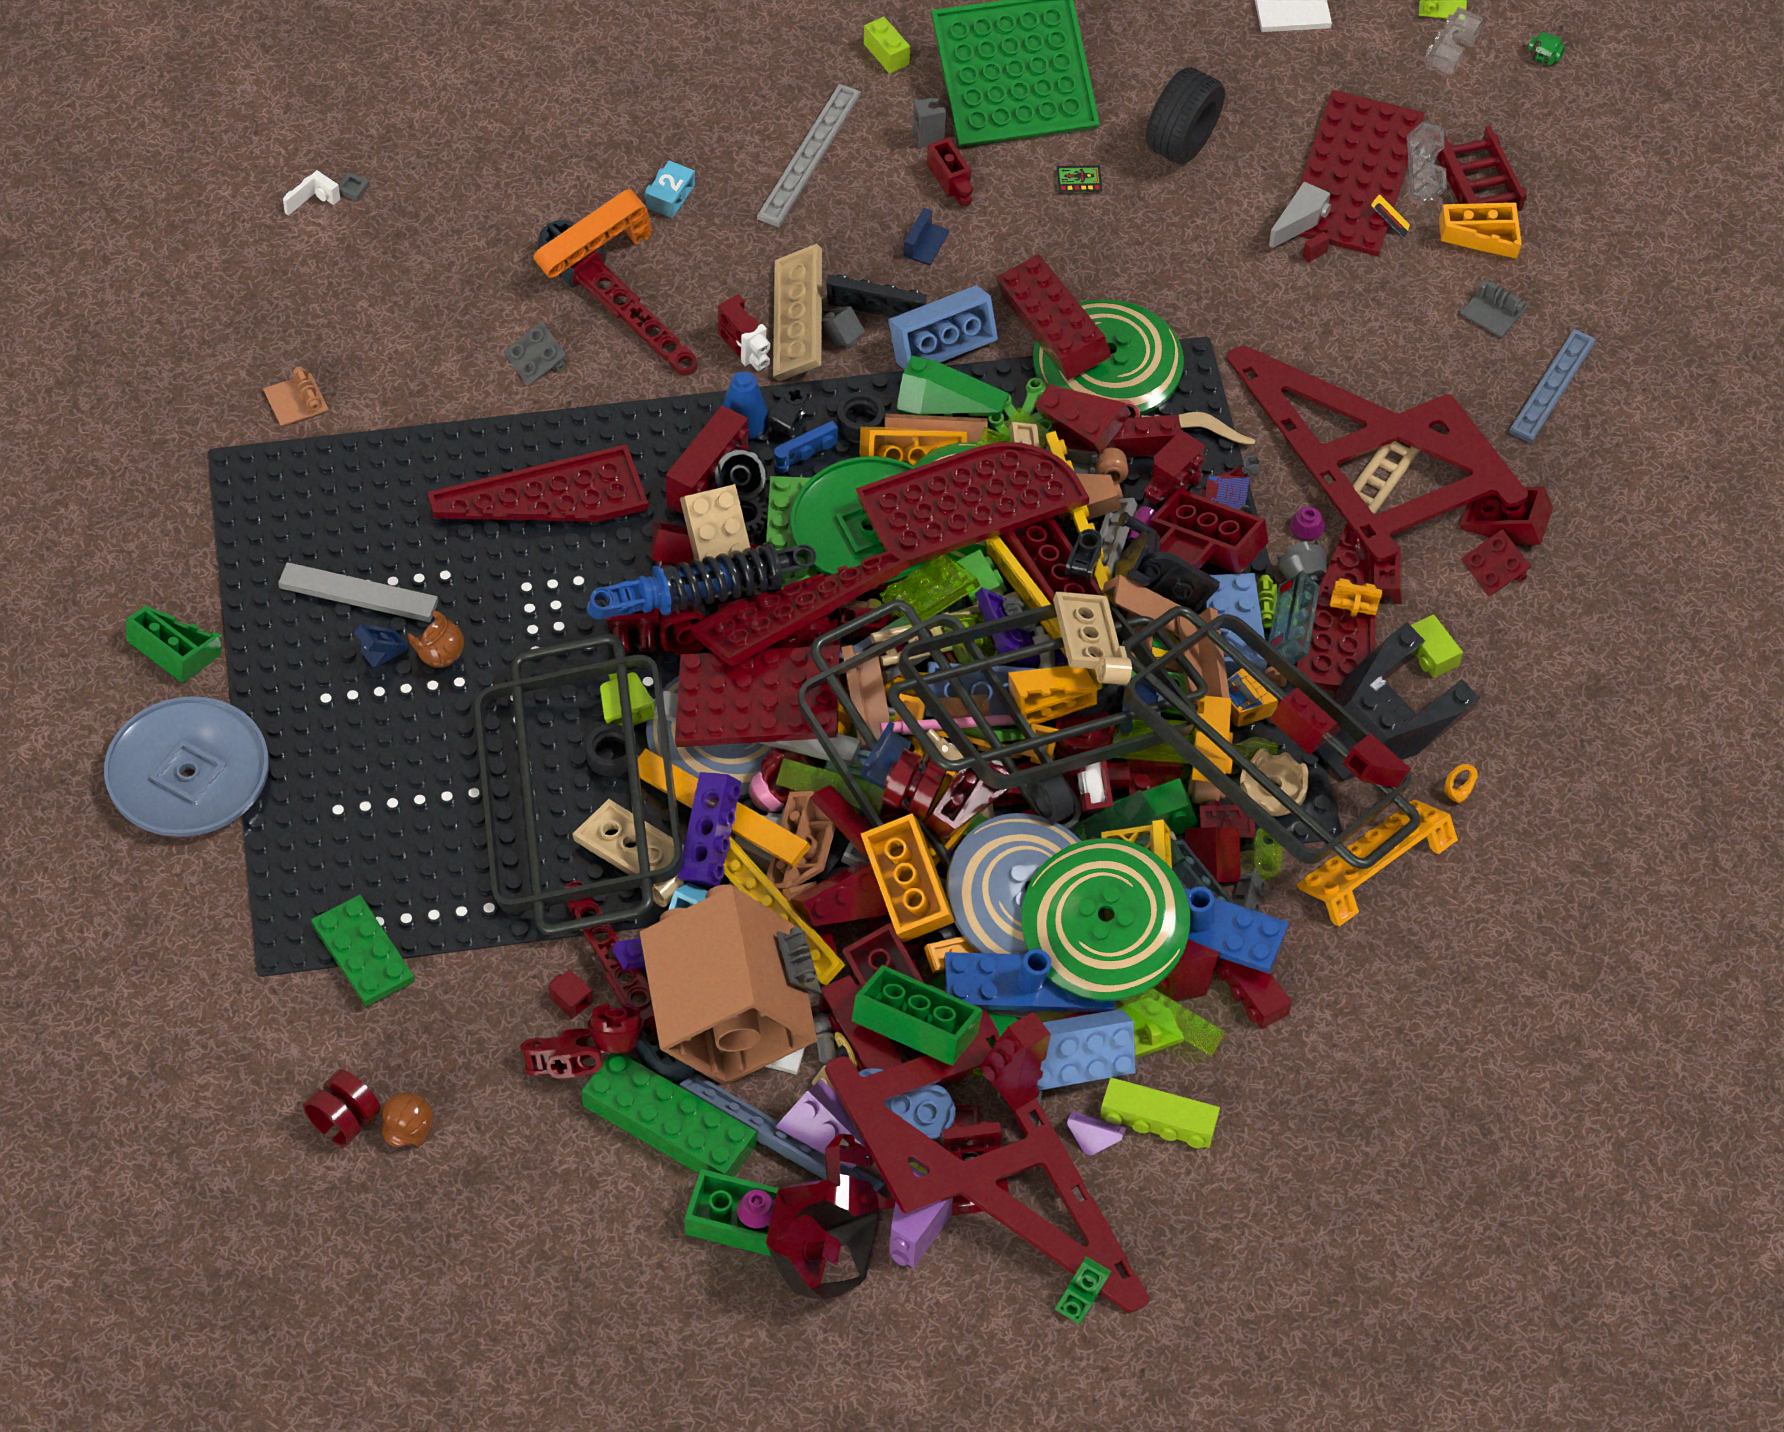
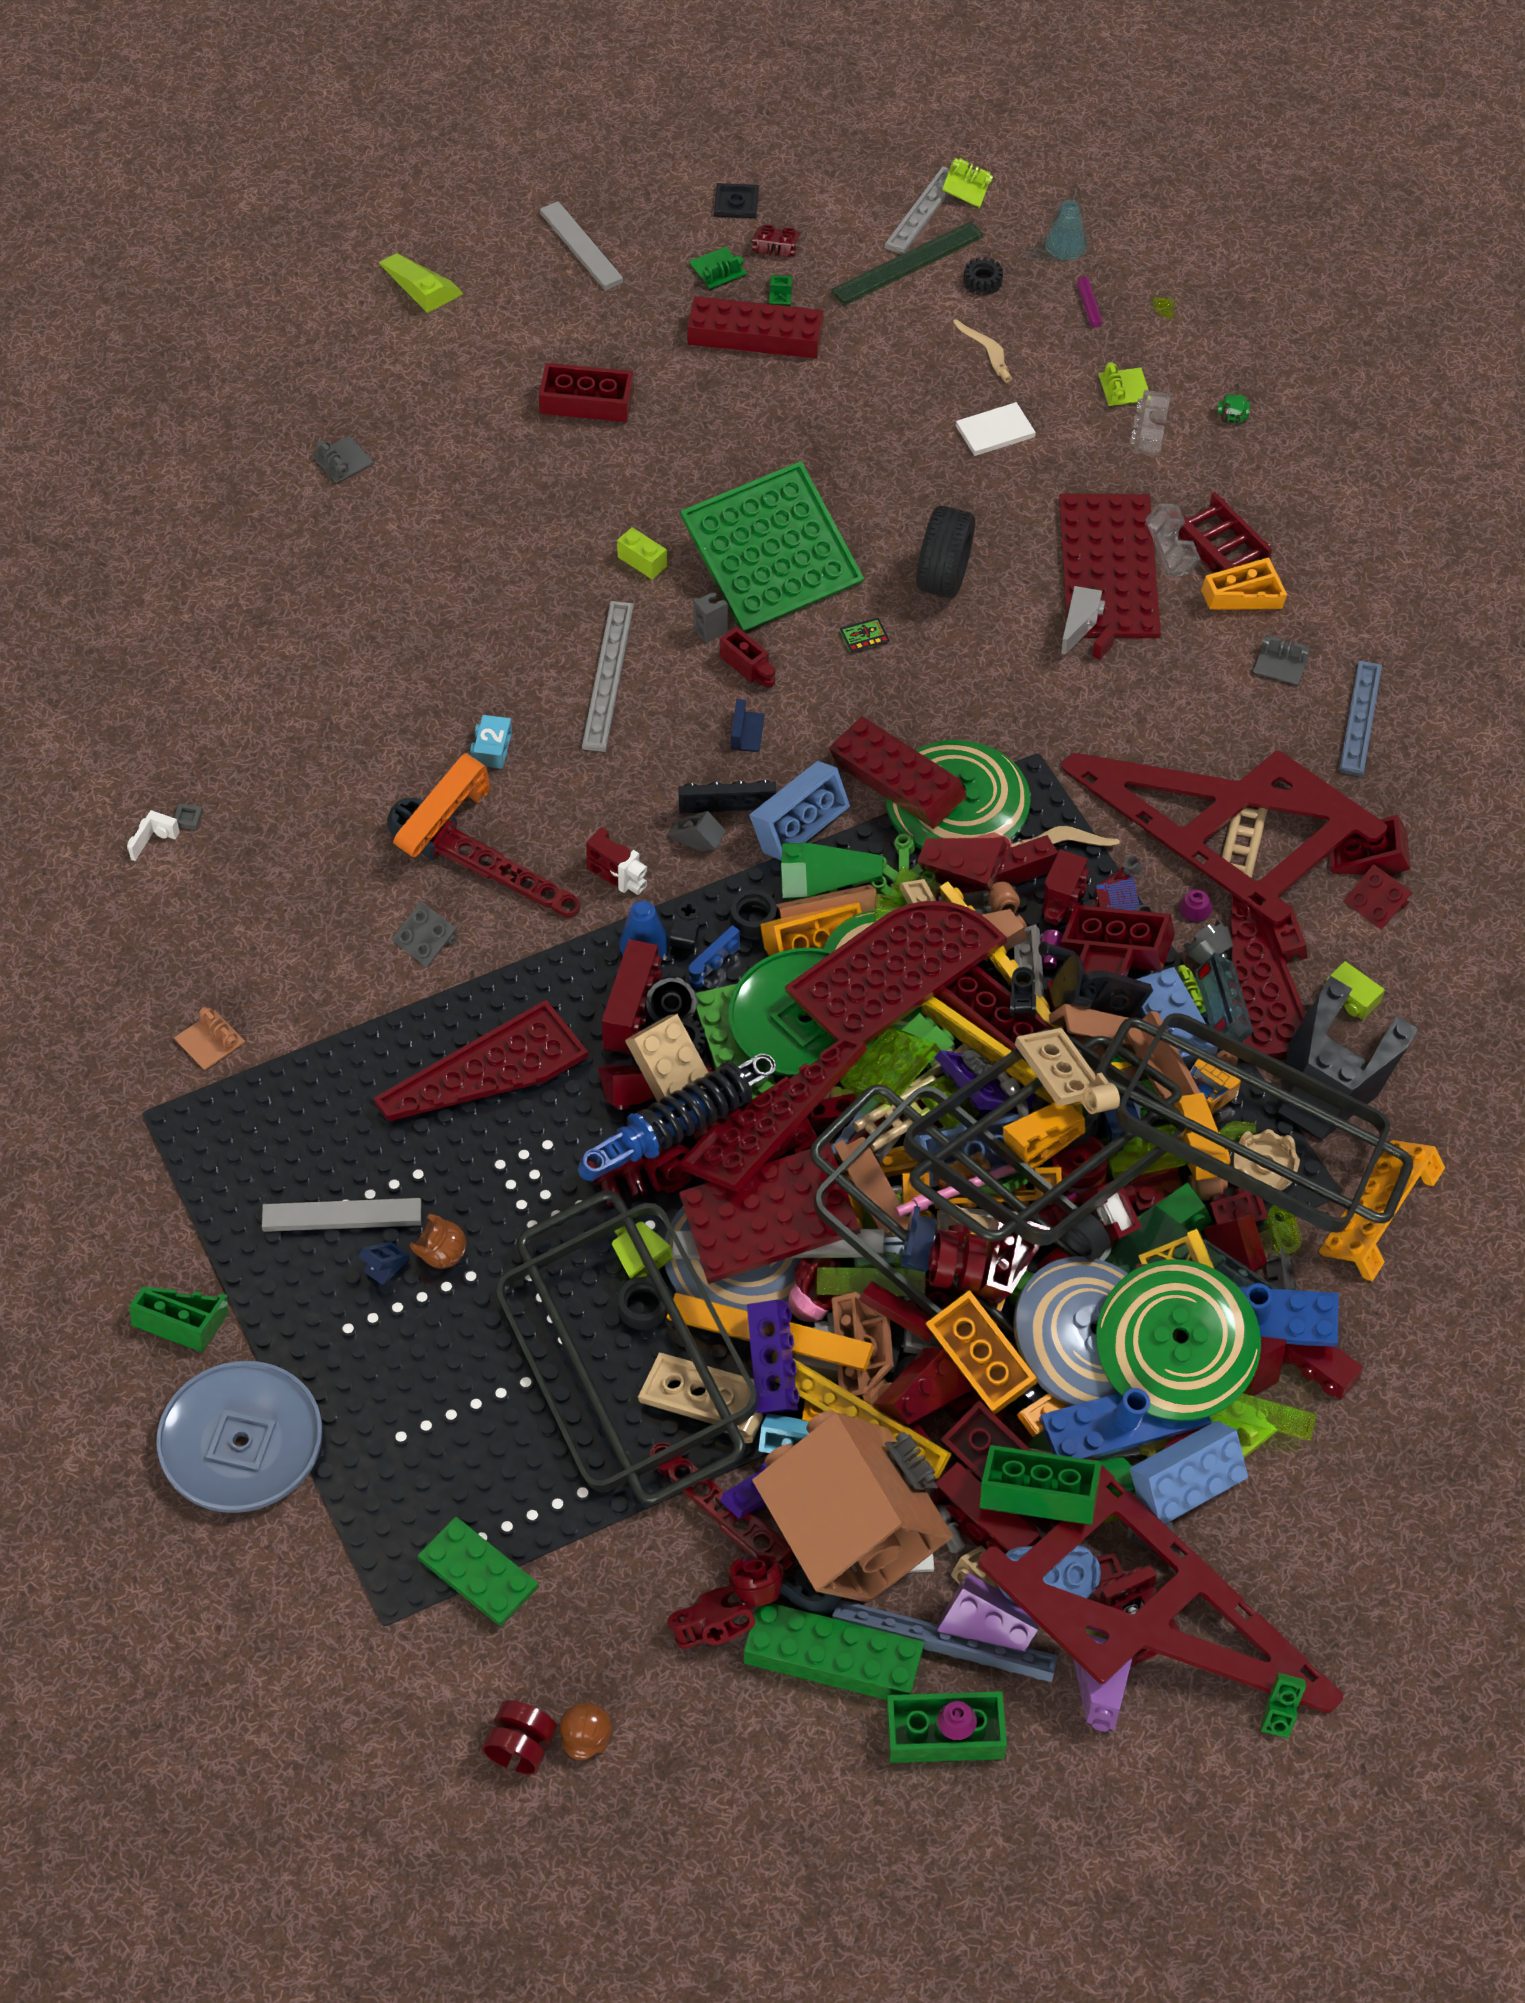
camera: 15 degrees left, 0 degrees up
dark red brick [549,969,593,1019] -> none
dark red piece [766,1133,896,1300] -> none
tan plate [773,244,822,382] -> none
piece [835,1032,857,1068] -> none
dark red wedge [979,1012,1051,1111] -> none
slope [1067,1111,1127,1155] -> none
lime brick [1100,1077,1220,1149] -> none
dark red slope [1270,688,1341,755] -> none
light orange hips [1330,578,1382,616] -> none
dark red slope [1342,733,1411,788] -> none
sticker [1371,195,1410,237] -> none
light orange piece [1444,763,1478,803] -> none

